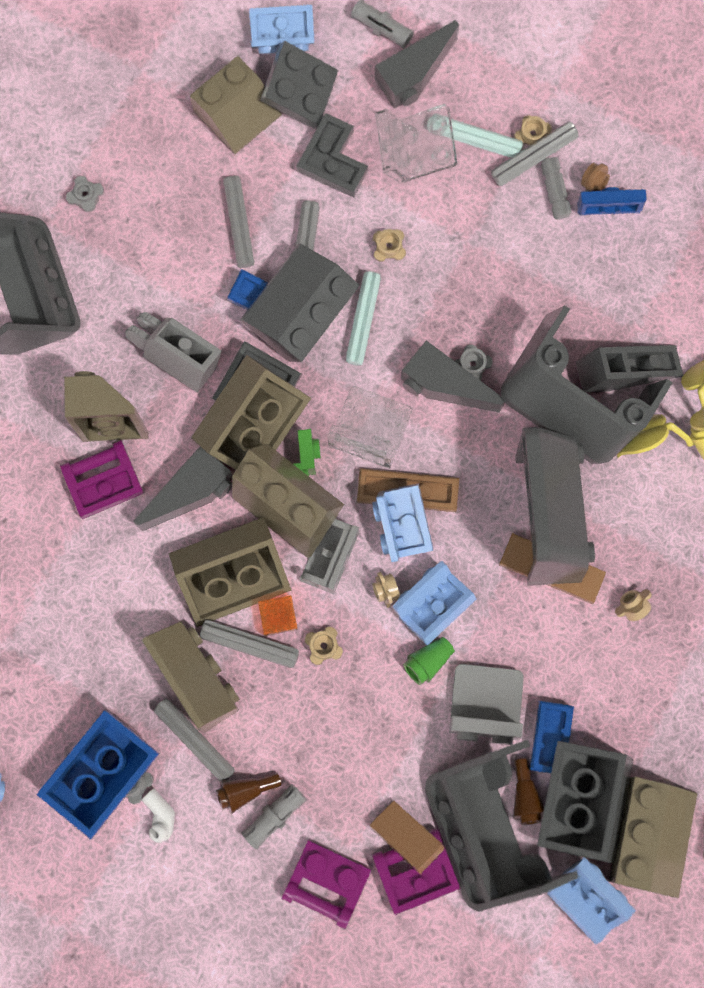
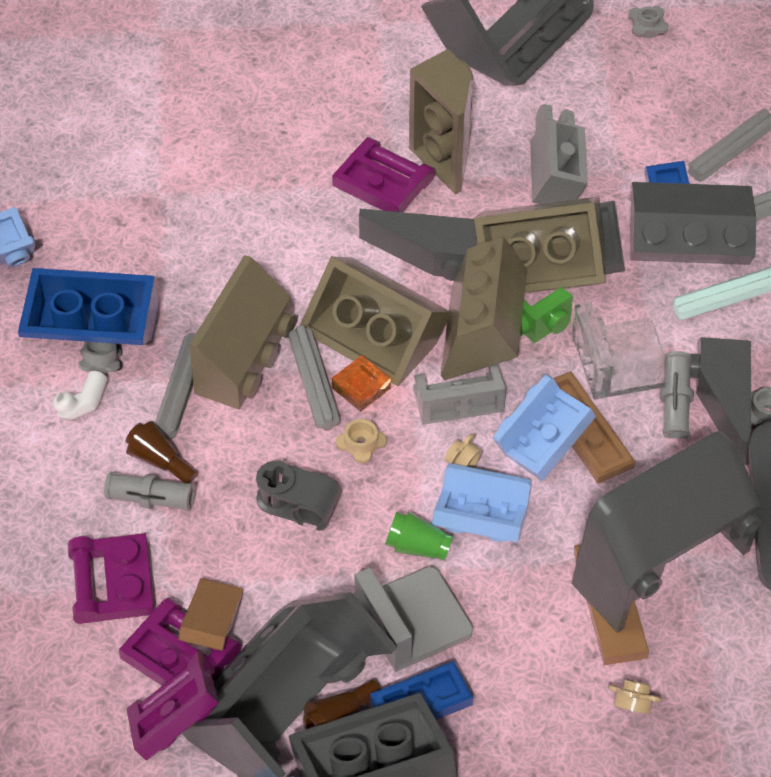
camera: 55 degrees right, 25 degrees down
none -> magenta plate [127,652,219,761]
none -> dark grey piece [256,461,342,531]
none -> light grey pin [660,351,694,439]

